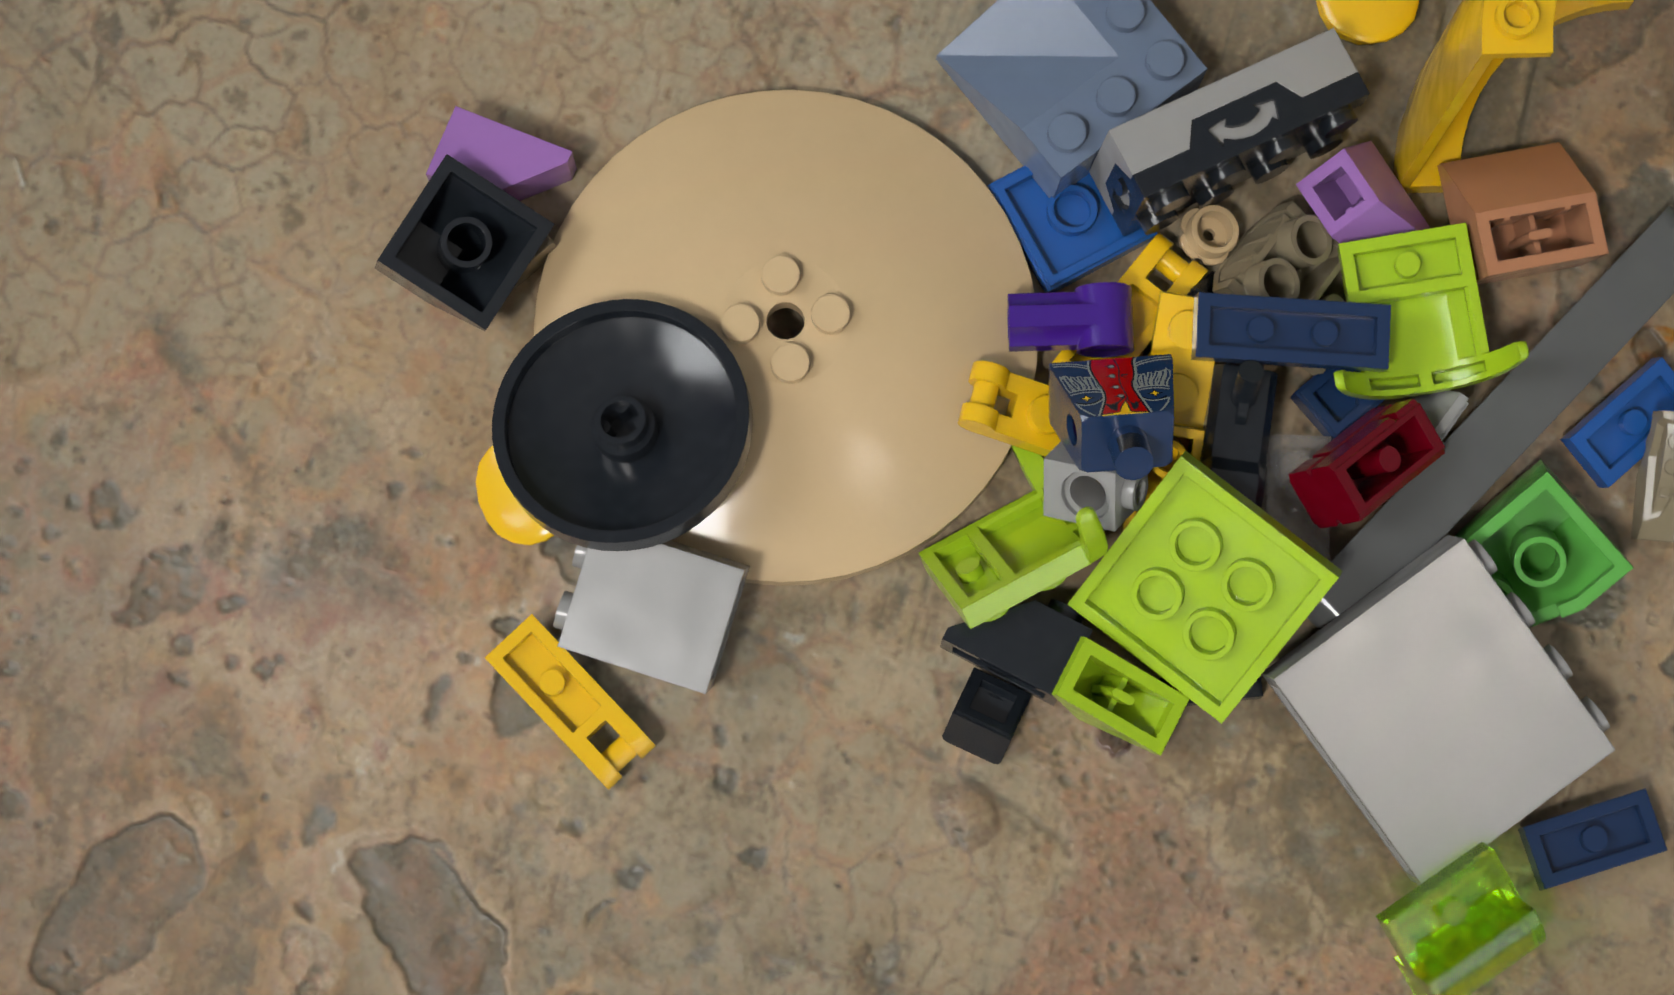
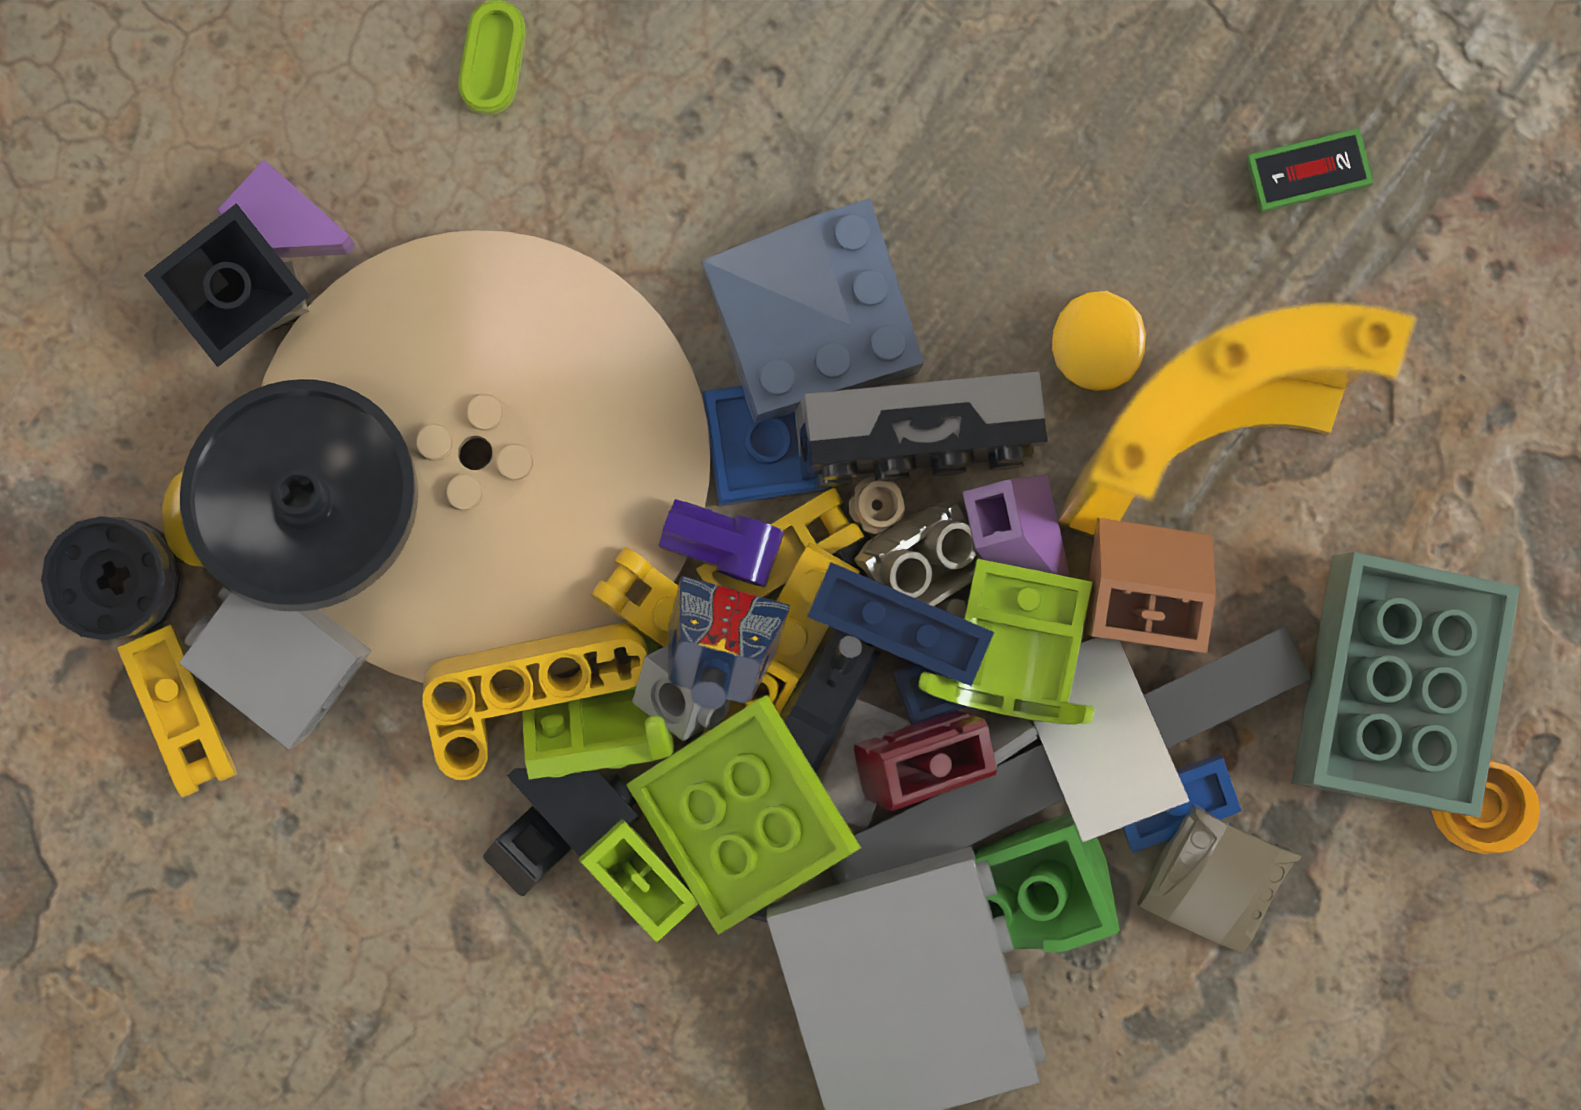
camera: 20 degrees right, 5 degrees up
none -> black wheel [41,516,184,641]
none -> yellow beam [423,623,648,780]
none -> white sticker [1034,637,1189,842]

